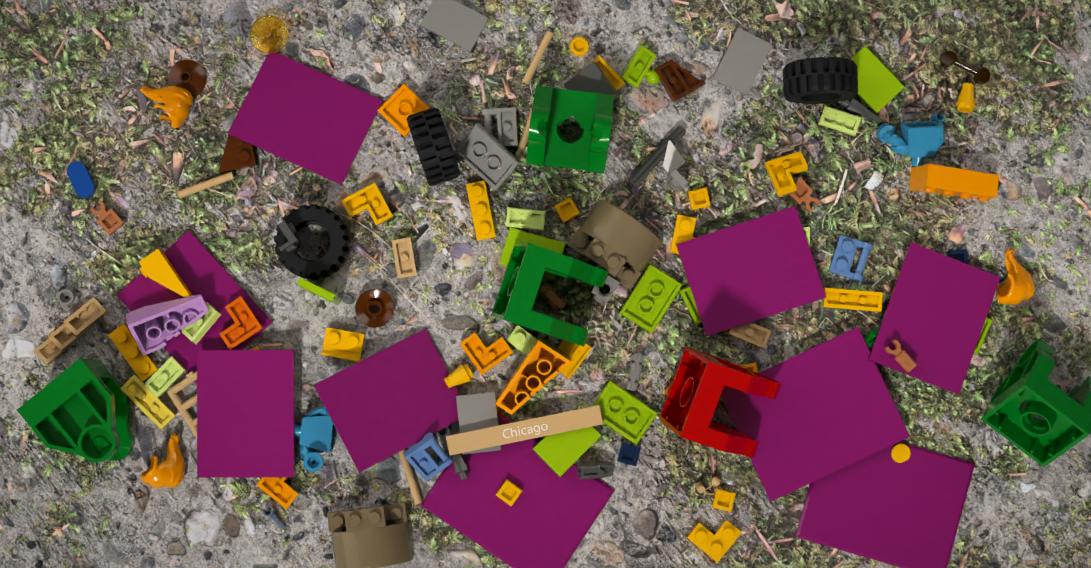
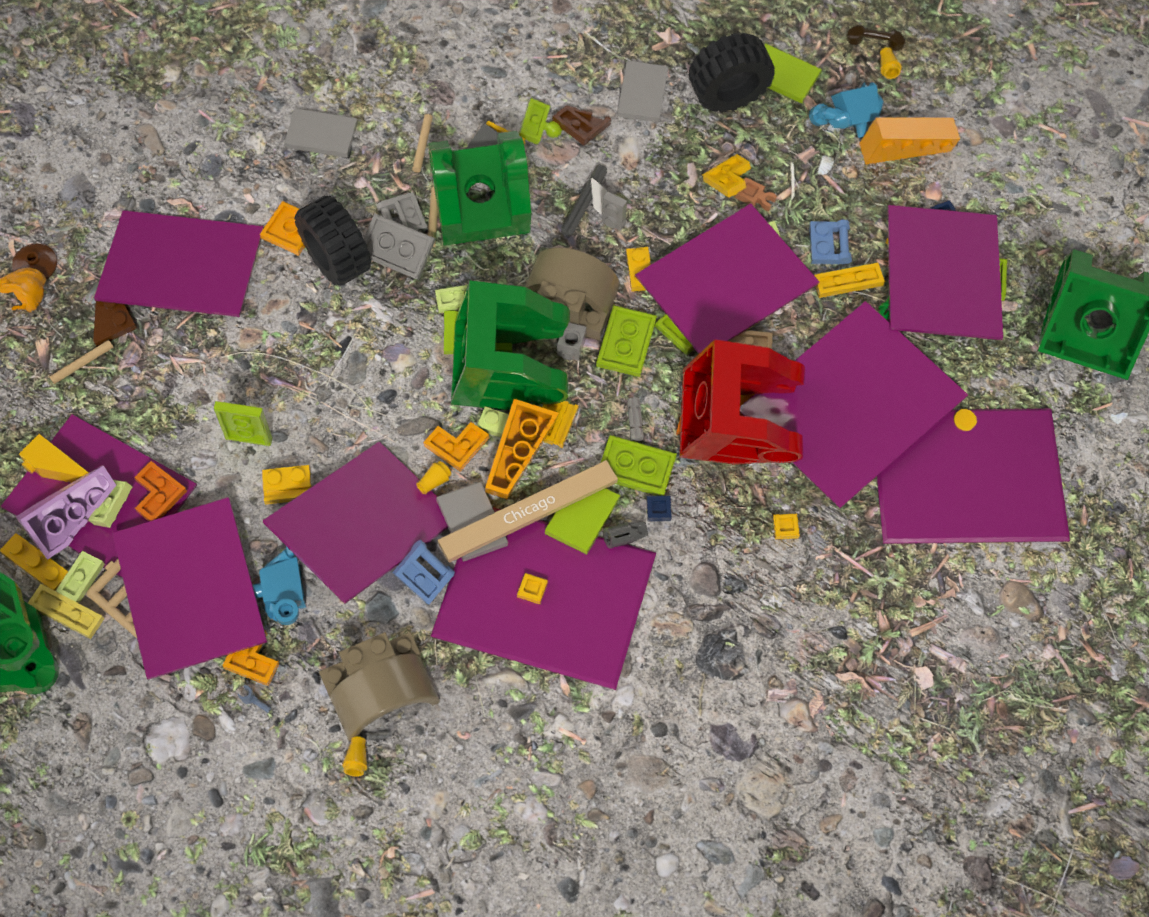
camera: 15 degrees left, 20 degrees down
light orange piece [140,433,185,488] -> none
clear yellow dish [250,16,288,54] -> none
black tyre [274,204,351,280] -> none
dark grey bracket [278,221,300,253] -> none
yellow plate [341,183,394,226] -> none
reddish brown dish [355,289,394,328] -> none
tan plate [391,237,417,279] -> none
tan bar [398,449,422,505] -> none
dark grey piece [447,429,469,481] -> none
yellow plate [466,180,496,241] -> none
yellow tile [554,197,580,224] -> none
yellow tile [570,37,589,57] -> none
yellow tile [687,187,711,210] -> none
yellow plate [687,520,742,563] -> none
tan piece [695,476,723,495] -> none
yellowish green plate [818,105,861,136] -> none
dark grey piece [840,98,888,124] -> none
nougat bar [884,339,917,373] -> none
light orange piece [996,249,1035,305] -> none

